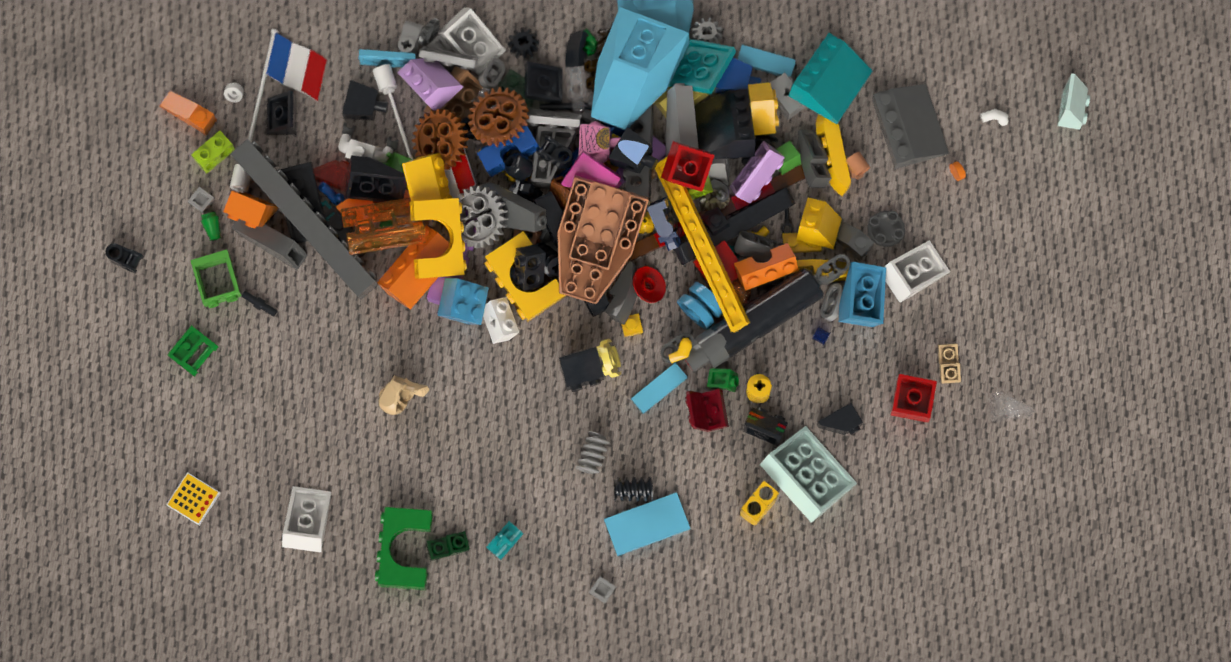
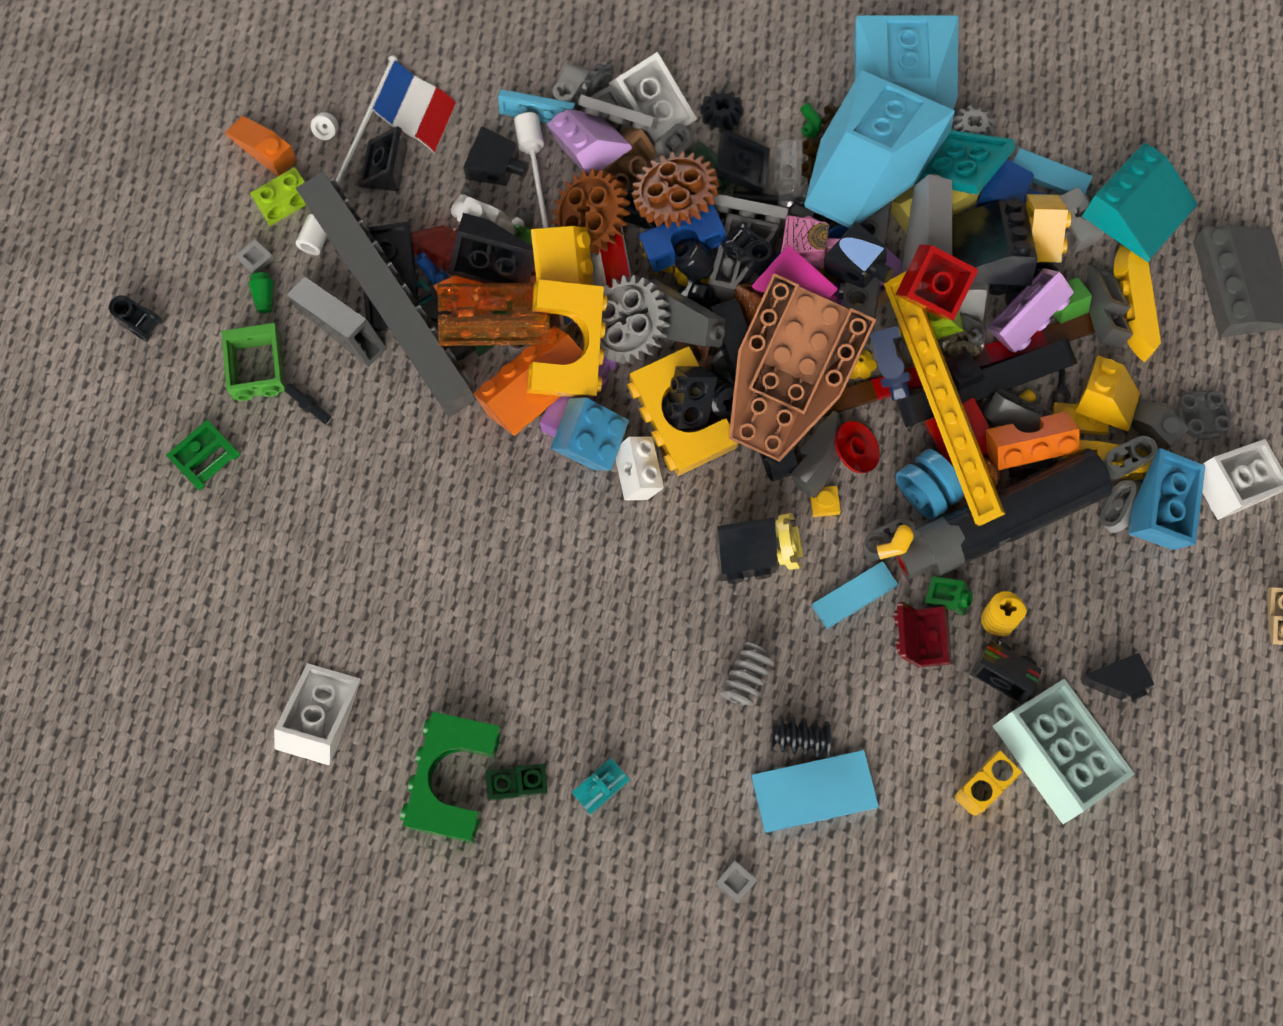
camera: 10 degrees right, 5 degrees down
yellow tile [166,472,221,526] -> none
orange slope [223,191,279,229] -> none
tan head [379,375,429,415] -> none
black slope [565,30,588,72] -> none
clear blue axle [812,326,831,346] -> none
nougat piece [846,151,871,180] -> none
red brick [890,374,937,423] -> none

